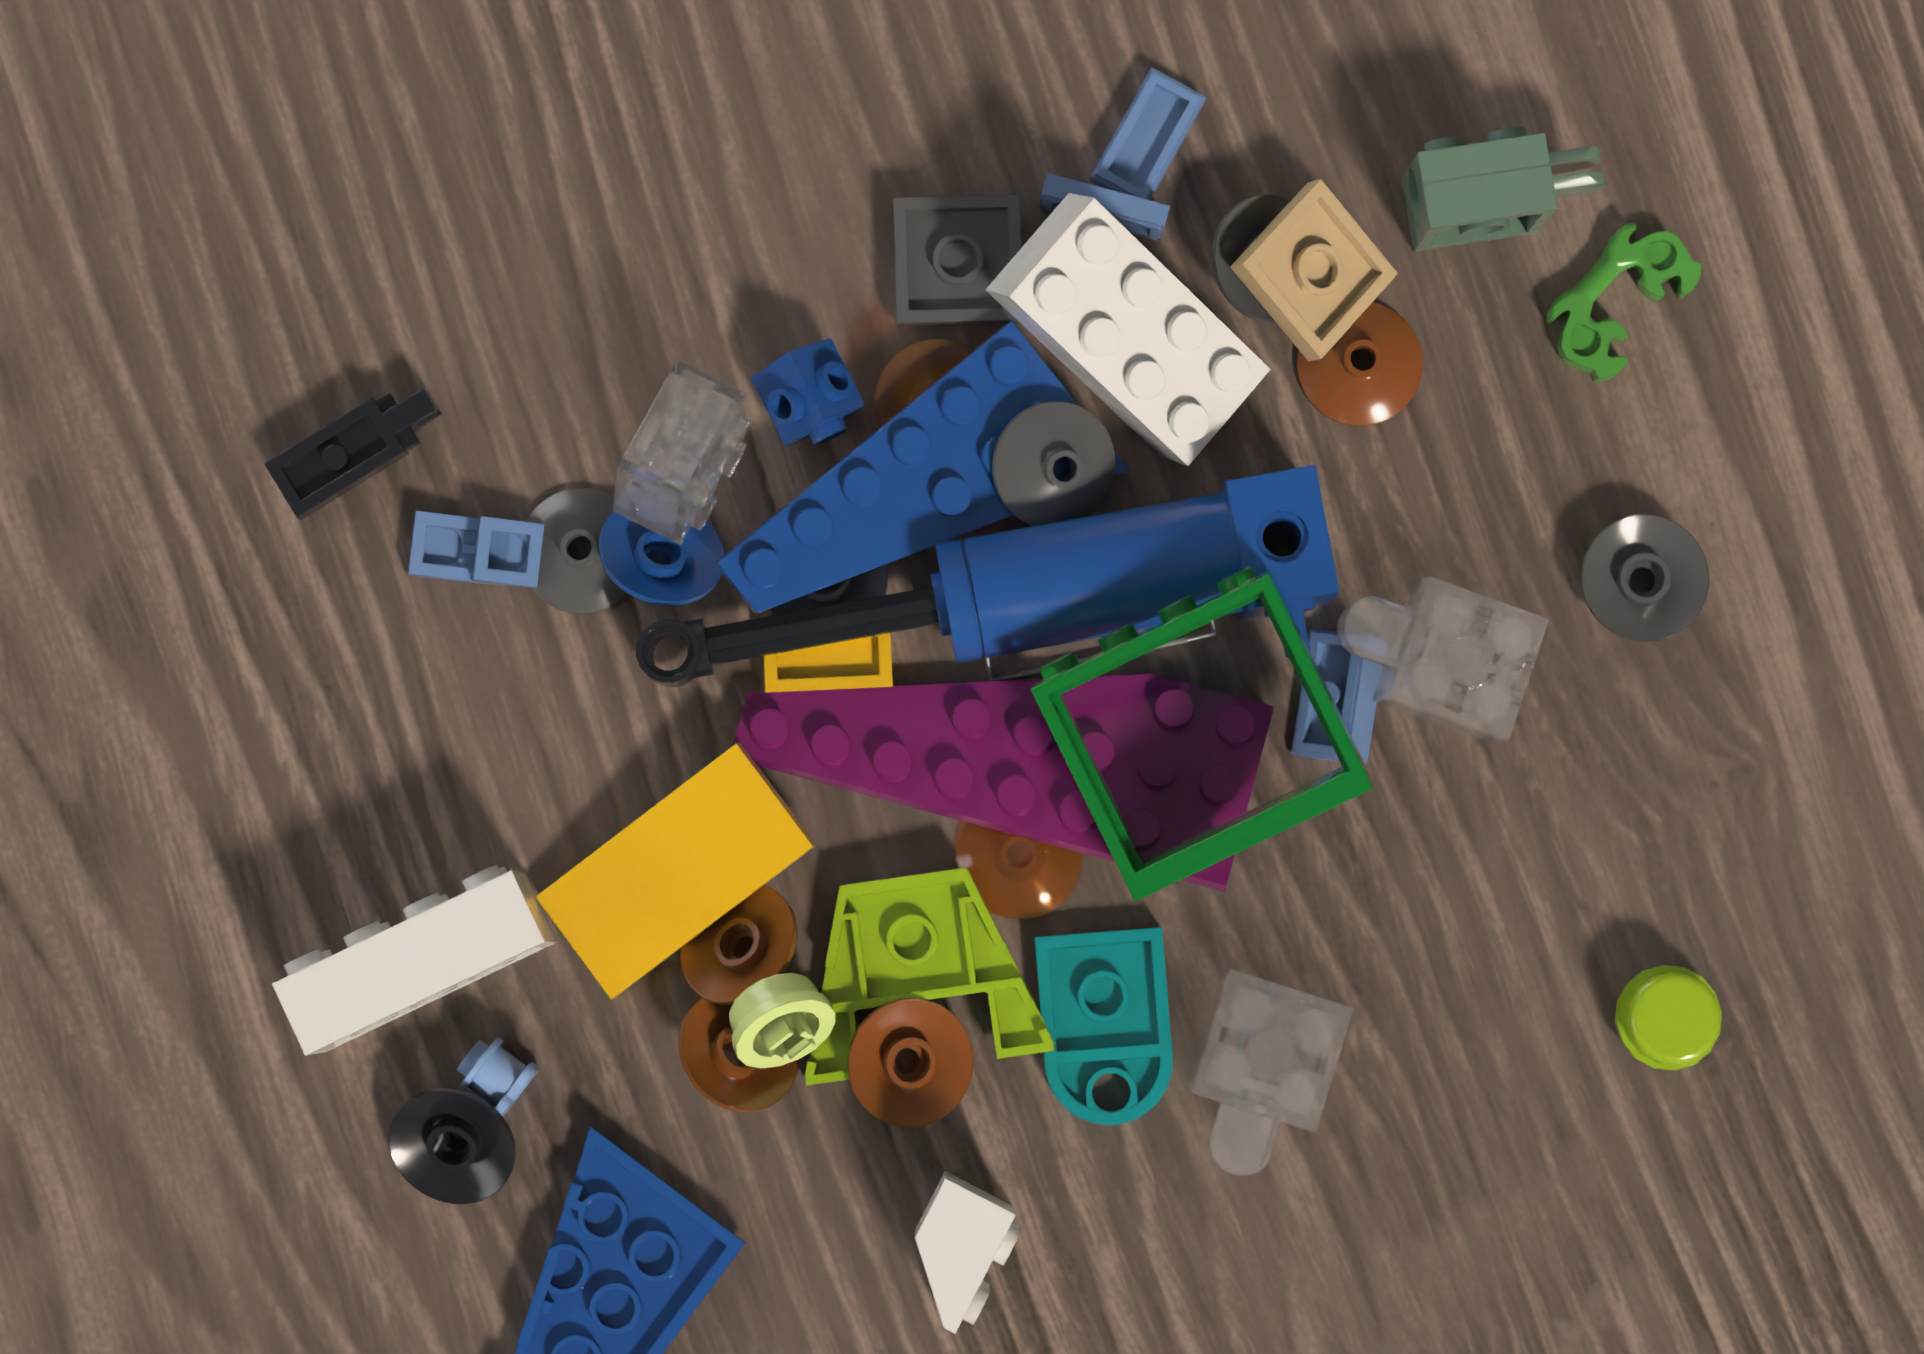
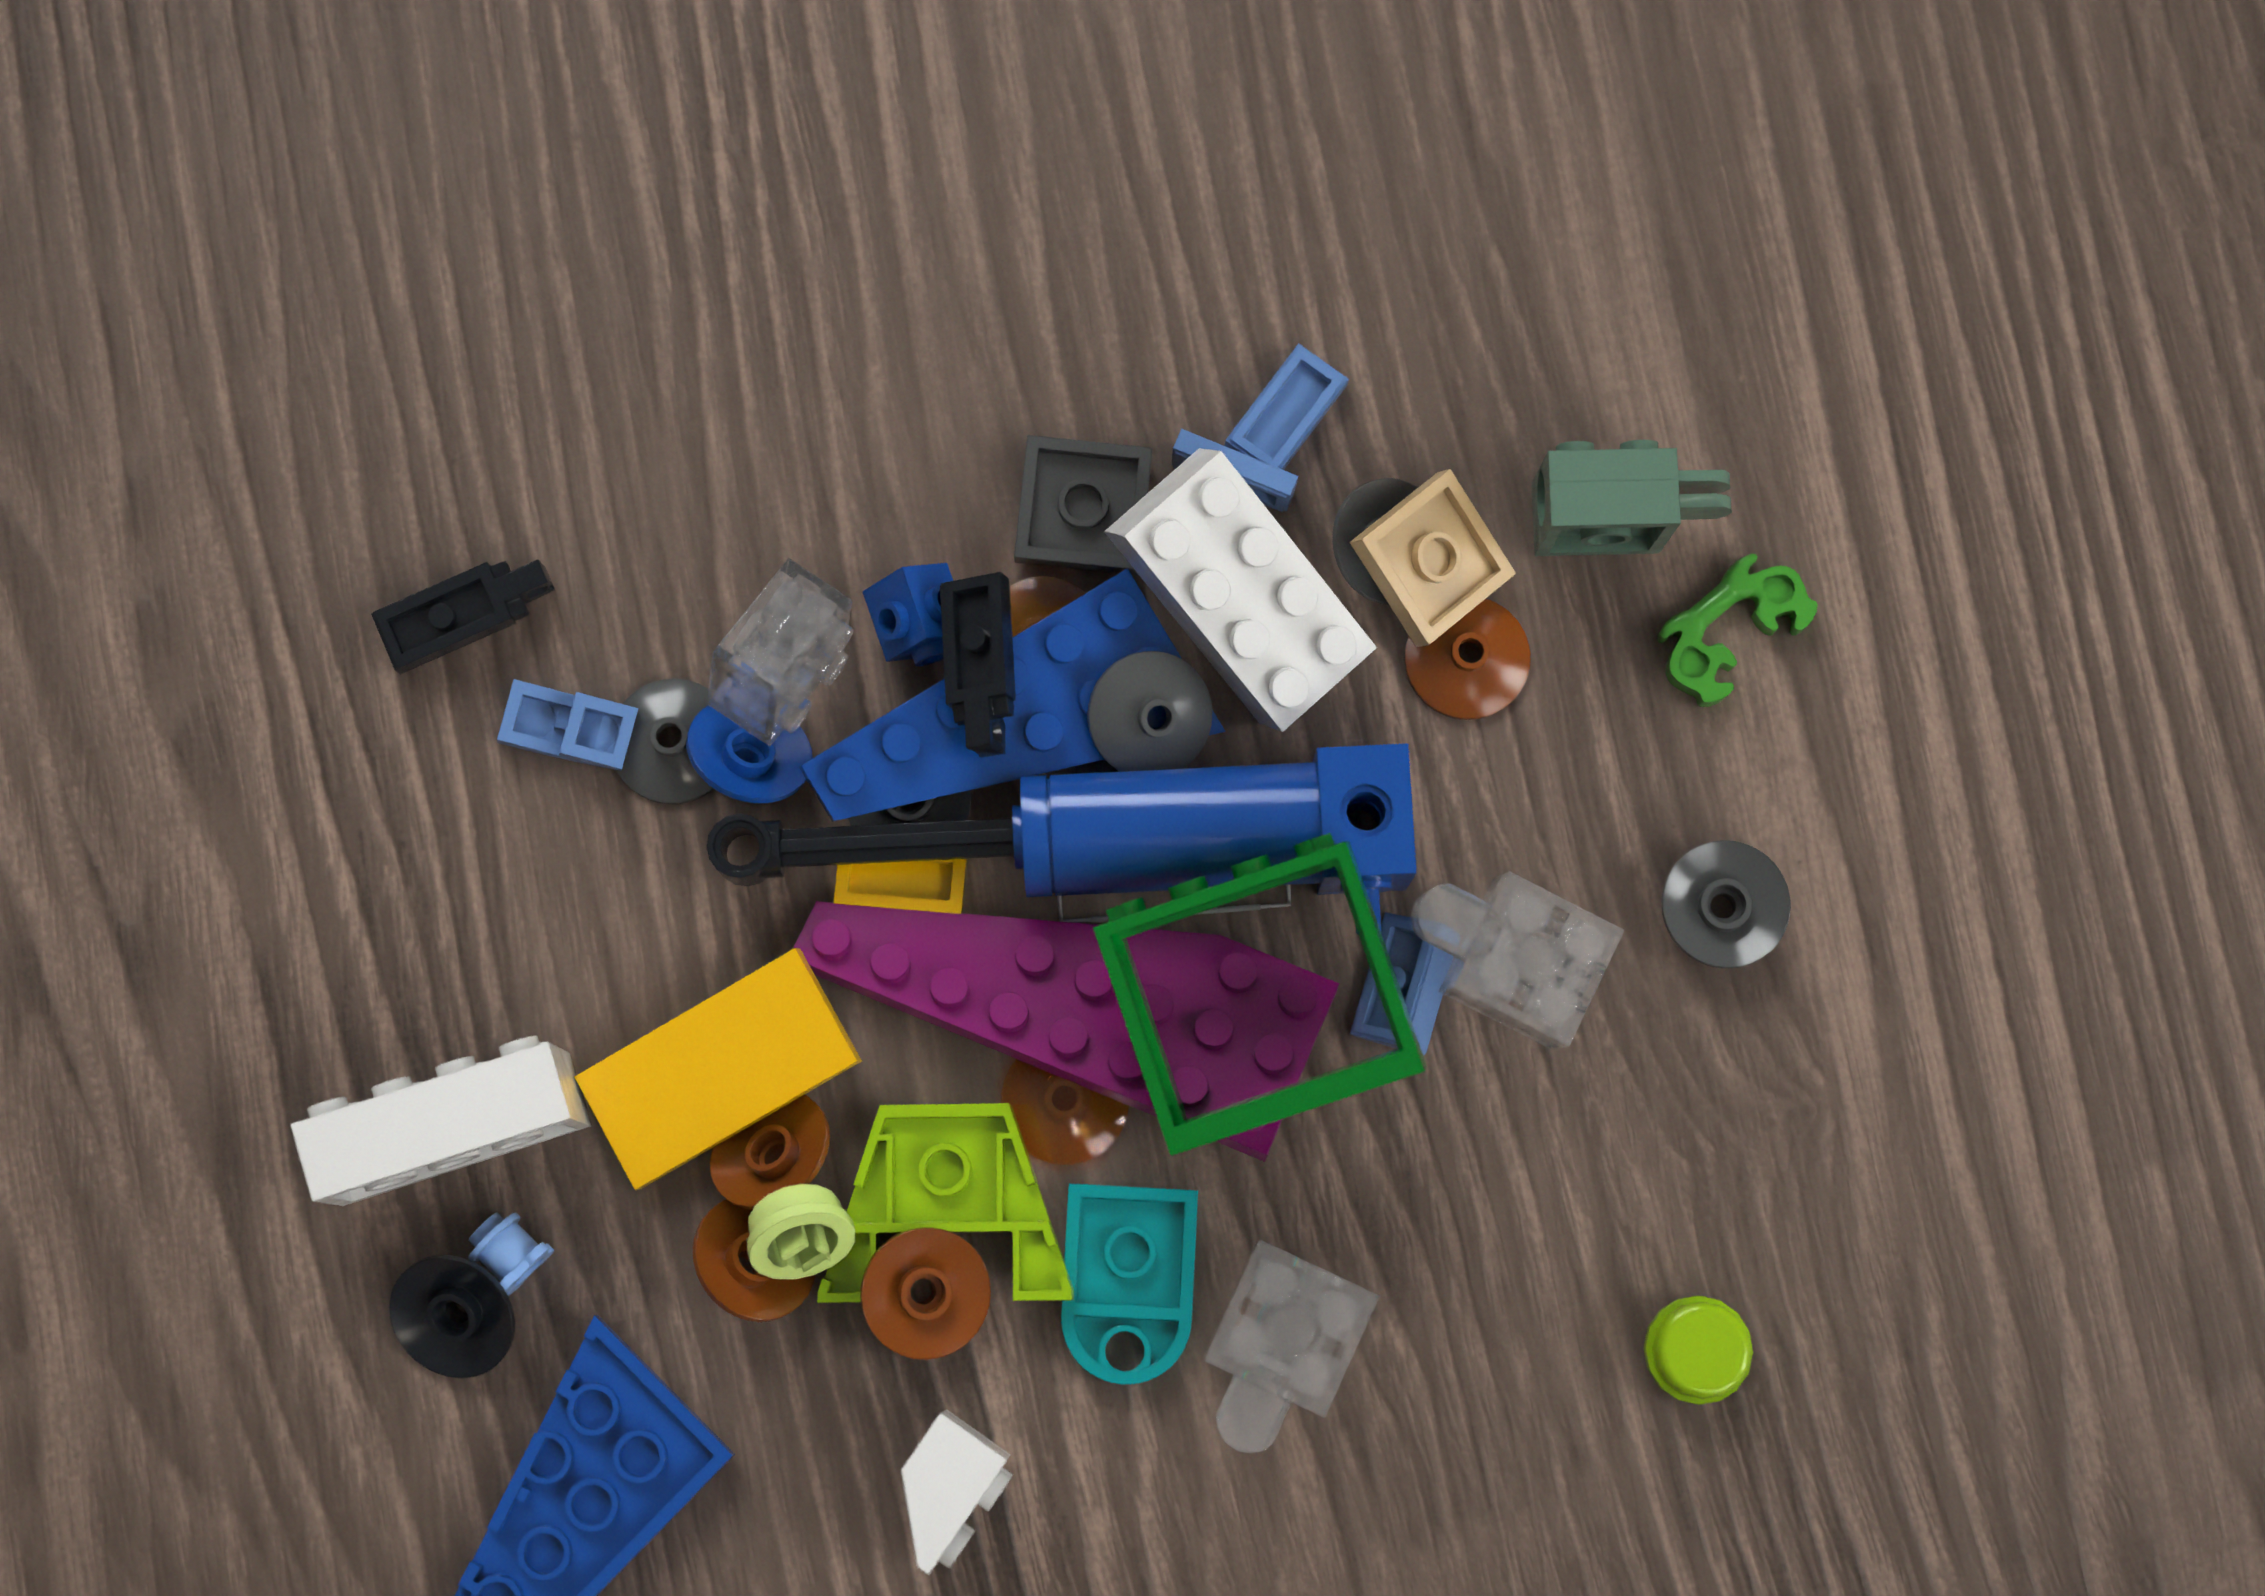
camera: 10 degrees right, 5 degrees down
none -> black hinge [940,572,1016,758]

